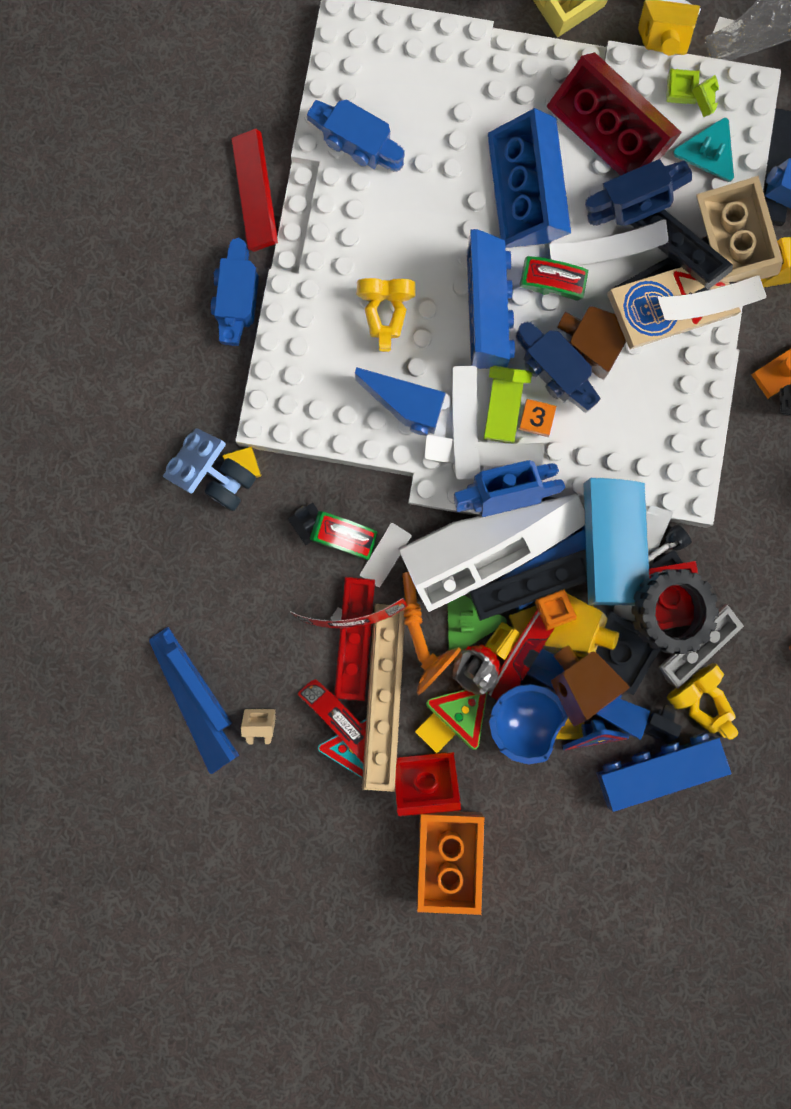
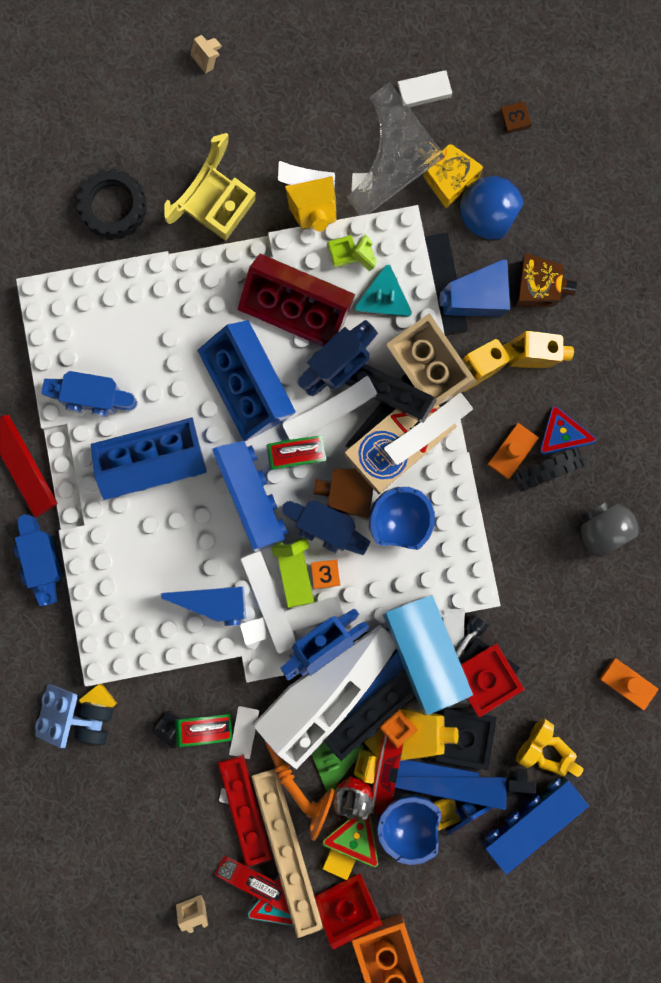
camera: 25 degrees left, 0 degrees up
blue wedge [149,627,239,774] -> none
sticker [289,598,408,628] -> none
yellow piece [356,278,416,352] -> none
reddish brown torso [551,645,630,726] -> none
black tyre [631,569,719,654] -> none
light grey slope [659,604,744,688] -> none
none -> blue slope [90,417,207,500]
none -> blue cylinder [369,487,435,550]

